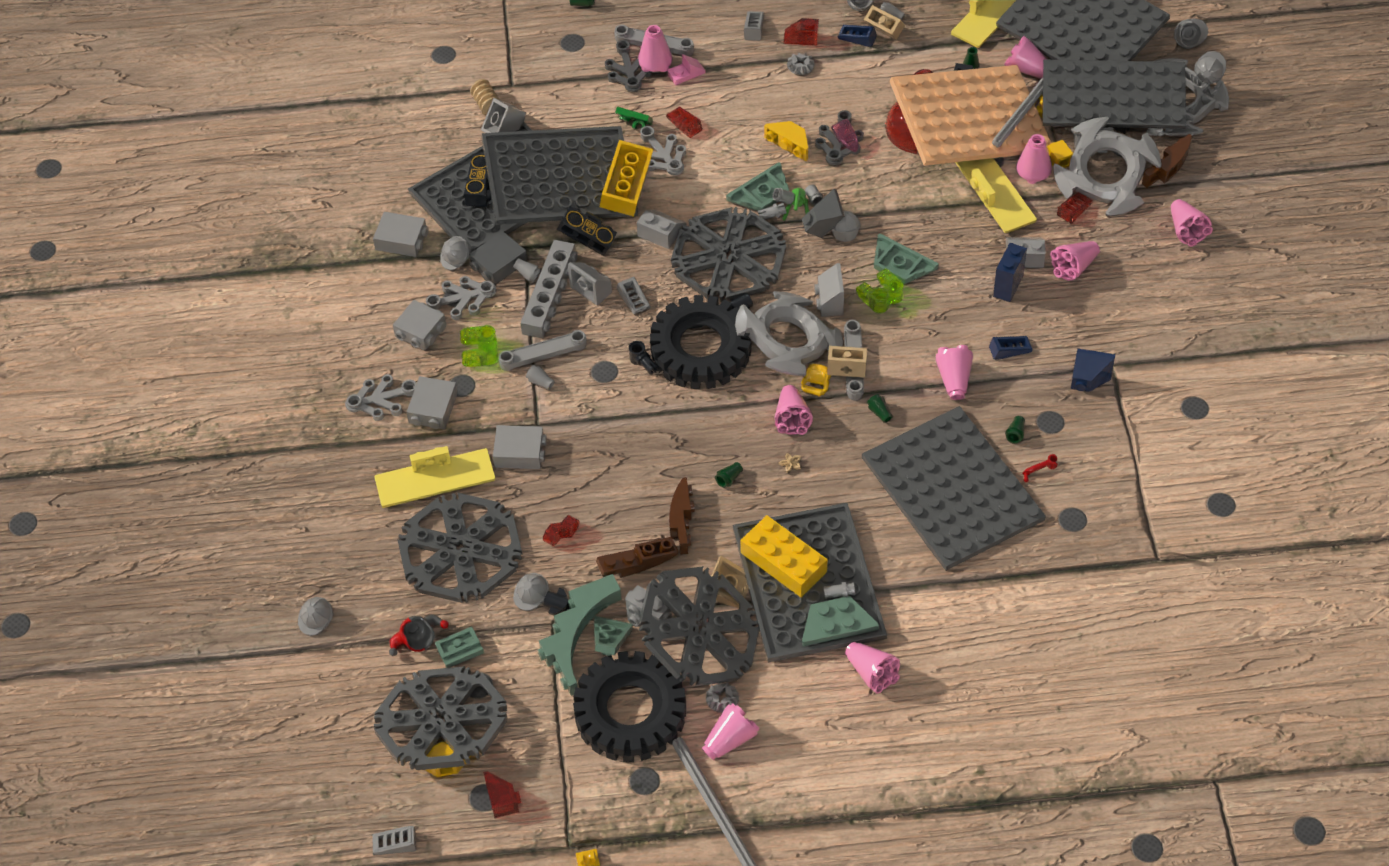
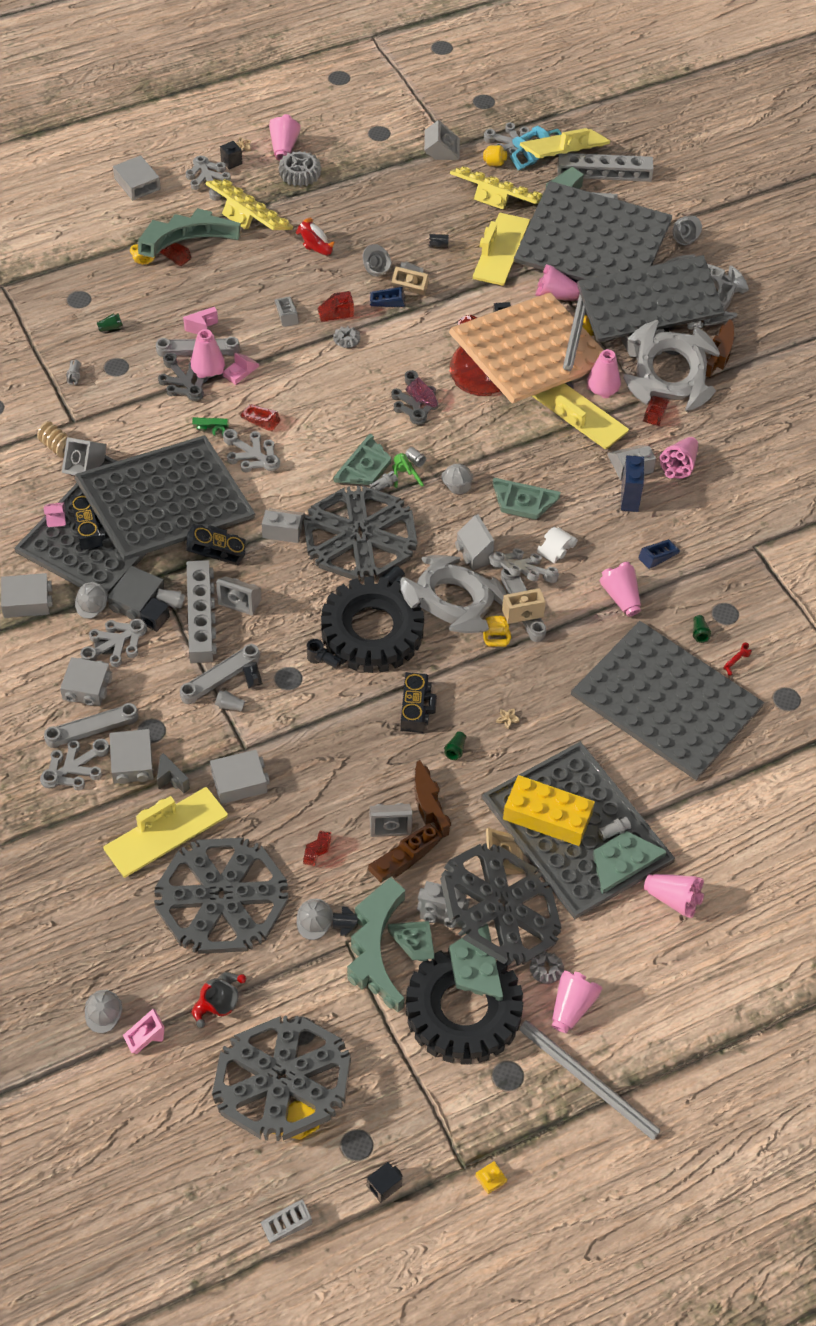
camera: 25 degrees left, 0 degrees up
sand green plate [435,627,484,668] -> none
clear neon green piece [460,325,498,367] -> none
clear red slope [483,771,521,818] -> none
yellow brick [599,140,653,217] -> none
light grey slope [617,277,651,315] -> none
yellow slope [764,121,808,161] -> none
light grey piece [773,188,794,204] -> none
bright pink cone [775,385,813,435] -> none
dark grey slope [802,189,845,238] -> none
clear neon green piece [856,268,904,313] -> none
dark green cone [867,394,893,423] -> none
dark green cone [963,47,980,69] -> none
yellow brick [1047,140,1073,168] -> none
dark blue slope [1071,348,1116,392] -> none
bright pink cone [1171,199,1213,247] -> none
light grey piece [1194,51,1226,84] -> none
none -> bright pink slope [44,502,66,527]
none -> light grey piece [44,703,138,748]
none -> light grey pin [66,359,81,385]
none -> bright pink slope [123,1009,165,1054]
none -> black brick [140,598,170,632]
none -> dark grey slope [157,753,190,793]
none -> bright pink slope [183,307,218,334]
none -> black piece [242,662,263,689]
none -> black brick [366,1162,403,1203]
none -> light grey slope [369,803,412,837]
none -> black piece [400,672,437,733]
none -> sand green wing [449,924,503,1001]
none -> light grey plant [489,548,559,583]
none -> white cylinder [537,527,578,563]

